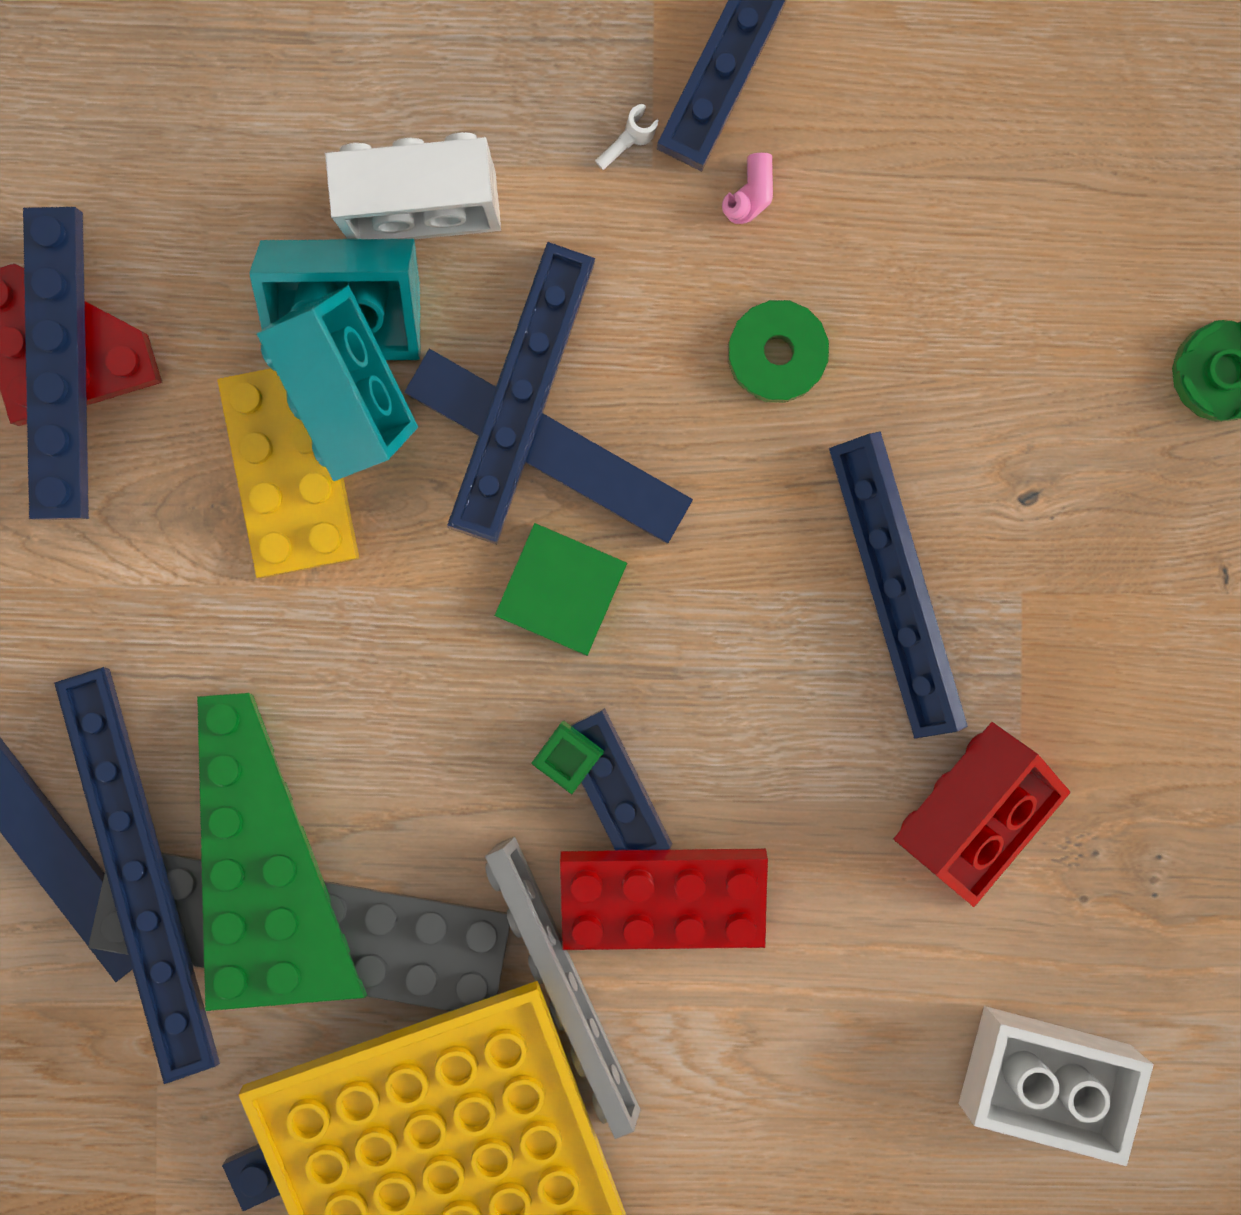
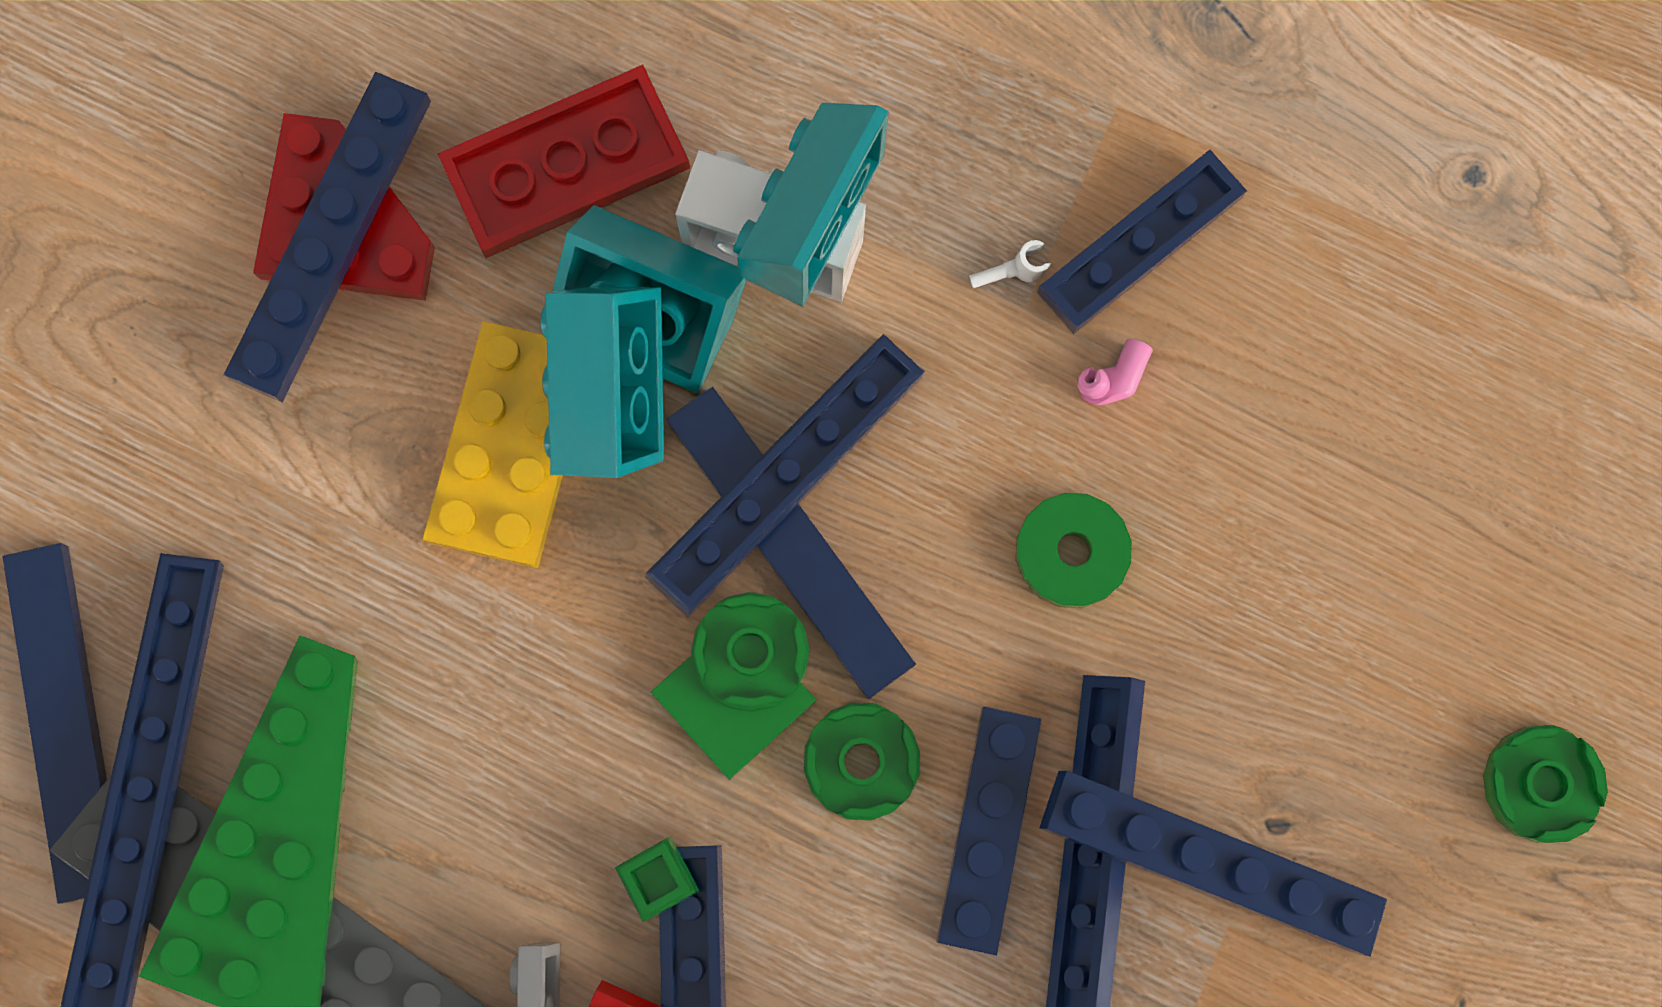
camera: 15 degrees right, 10 degrees down
none -> red plate [438,65,691,258]
none -> green tile [691,592,810,712]
none -> teal slope [733,102,889,307]
none -> green tile [804,703,920,821]
none -> dark blue plate [936,707,1041,956]
none -> dark blue plate [1039,770,1387,957]

